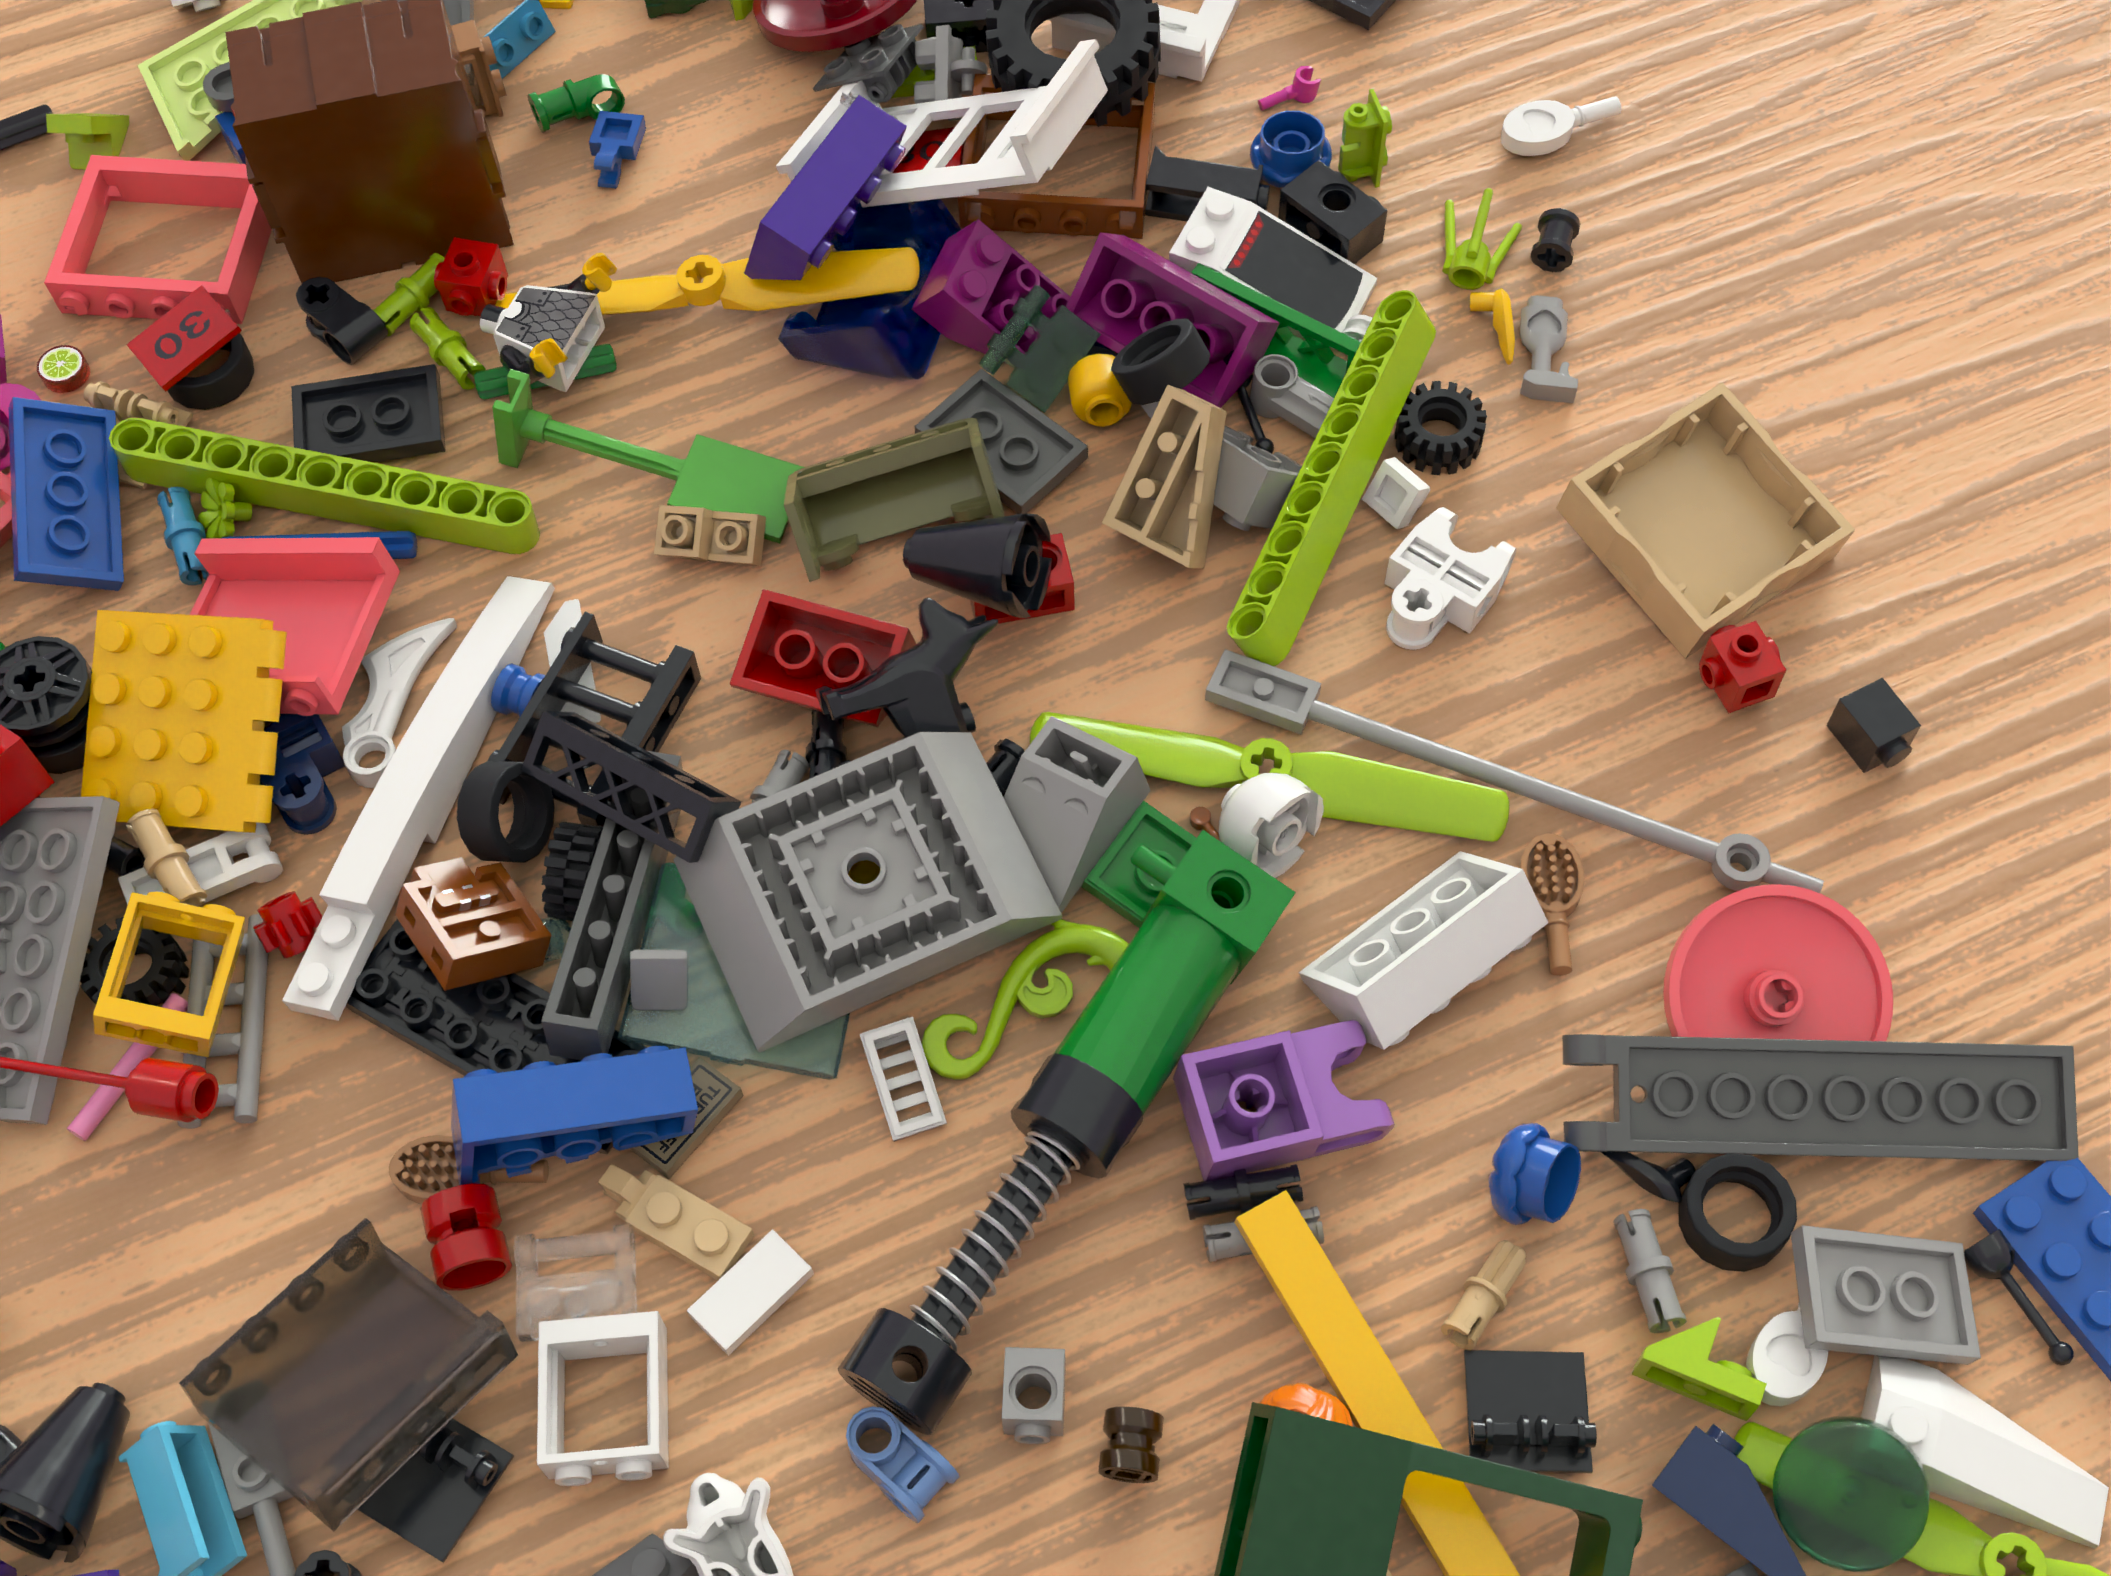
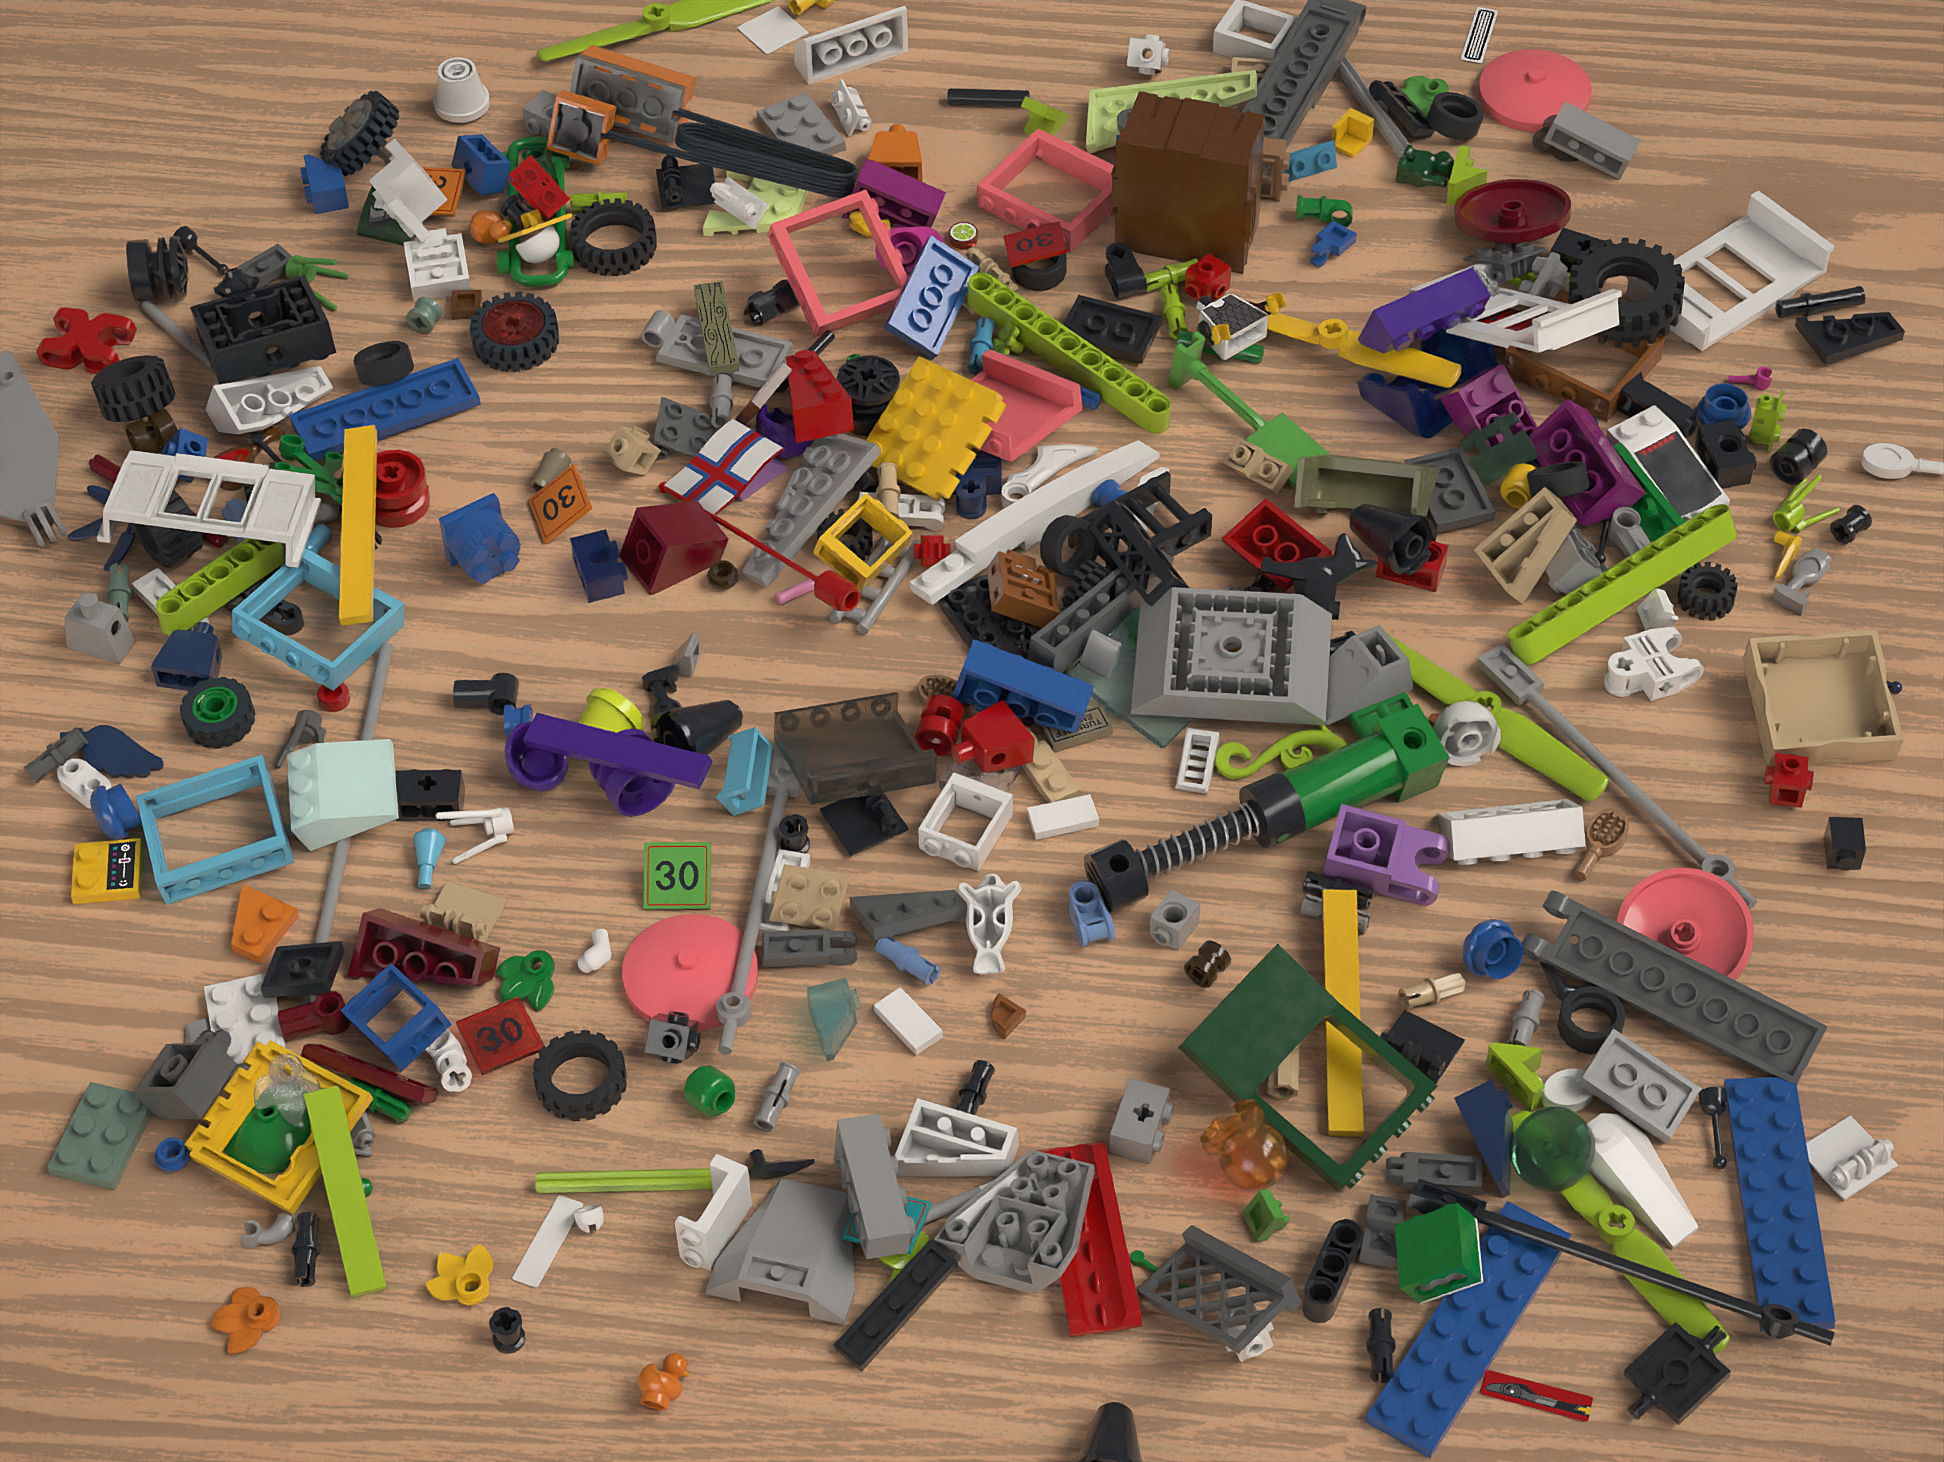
camera: 30 degrees right, 10 degrees down
none -> red torso [951,700,1035,773]
none -> black wheel [1770,428,1828,485]

